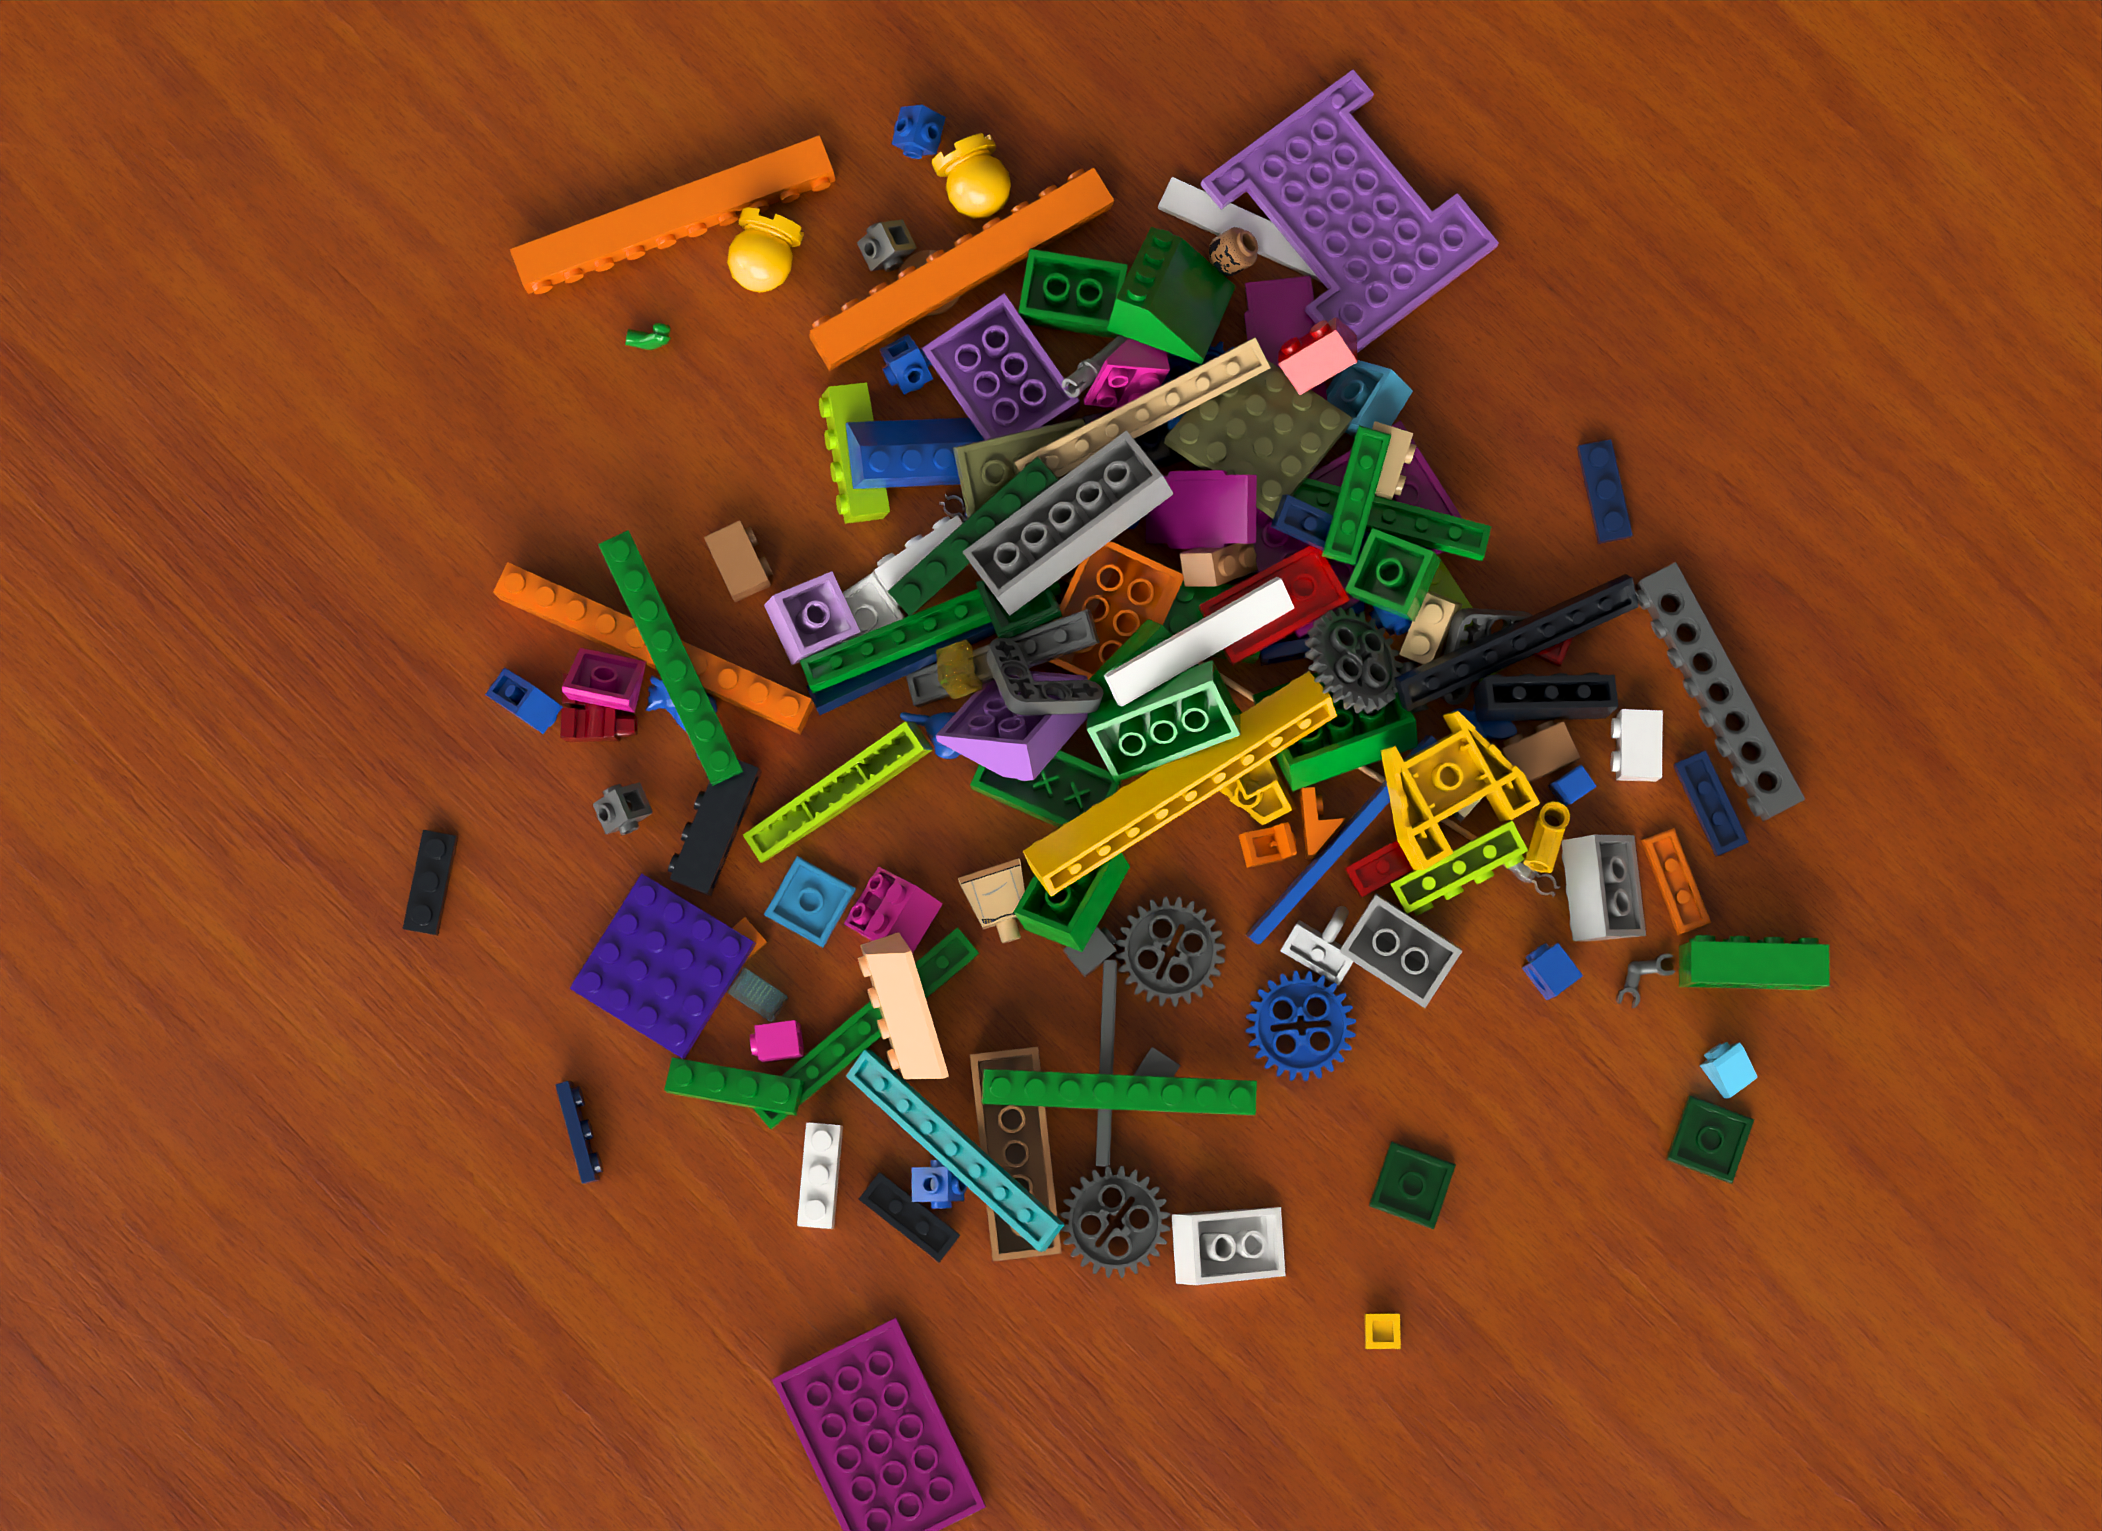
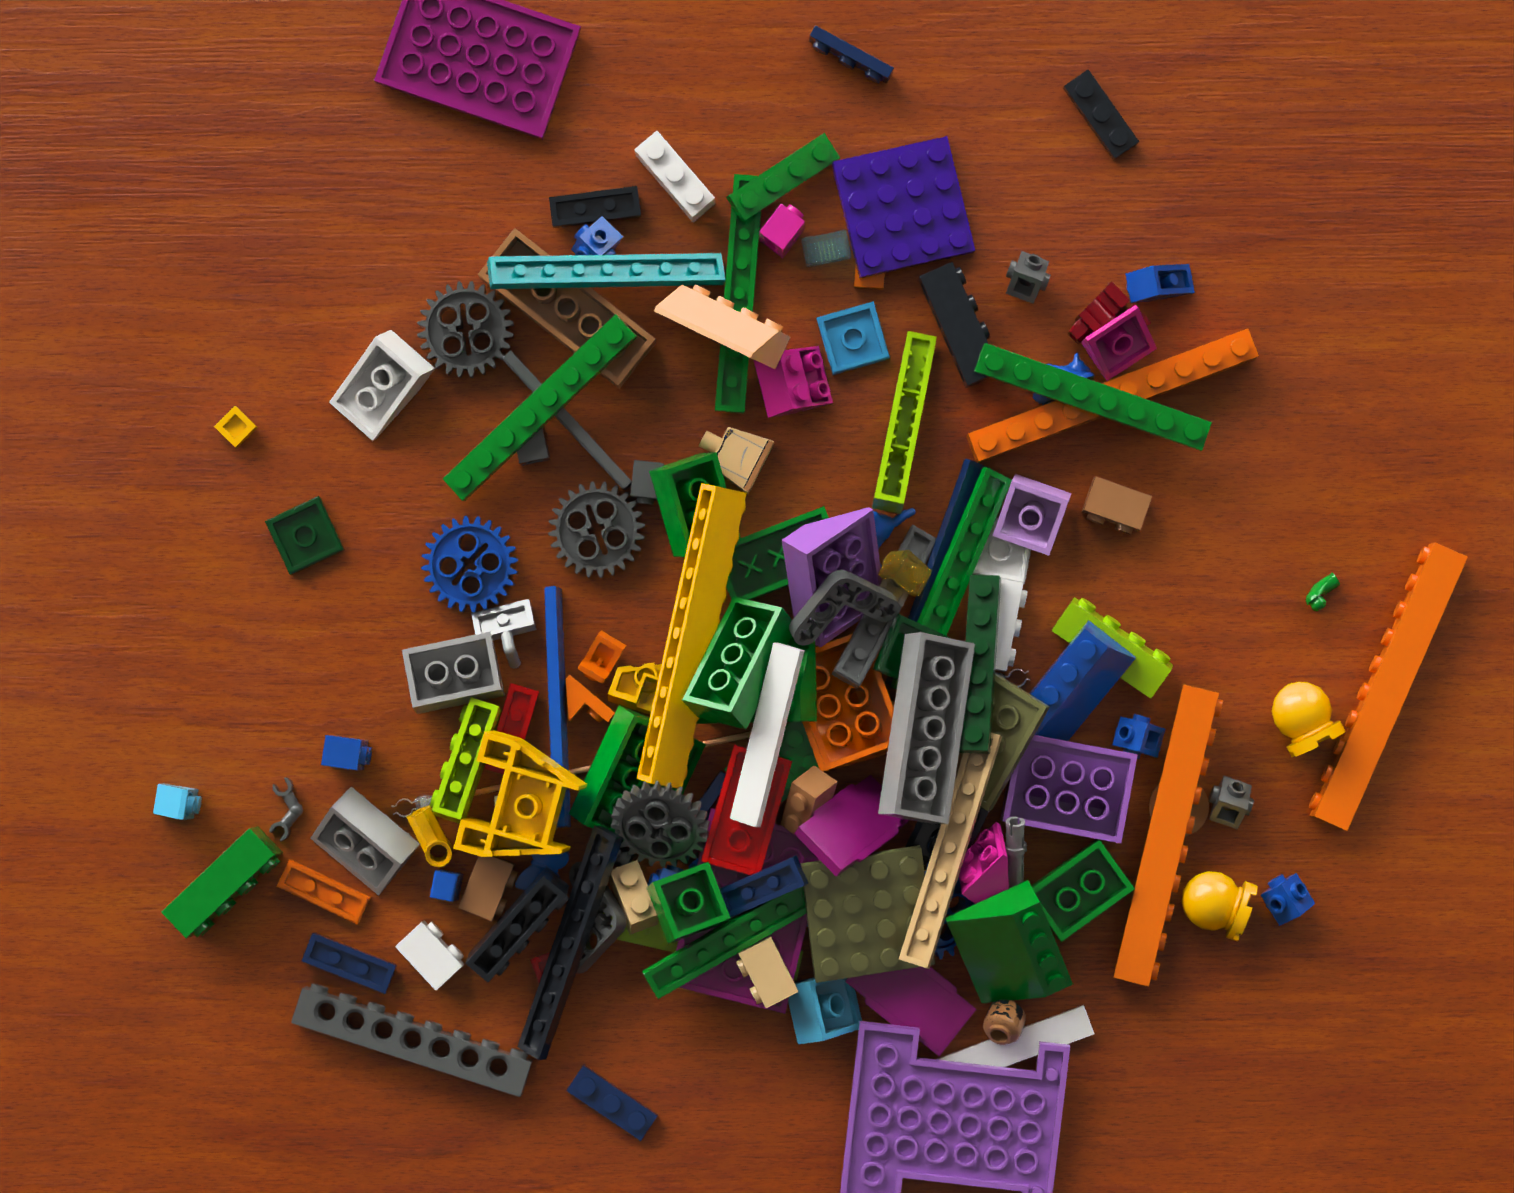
camera: 135 degrees right, 5 degrees up
slope [1278,317,1358,395] -> none
green tile [1322,425,1391,565] -> none
dark green tile [1666,1096,1755,1184] -> none

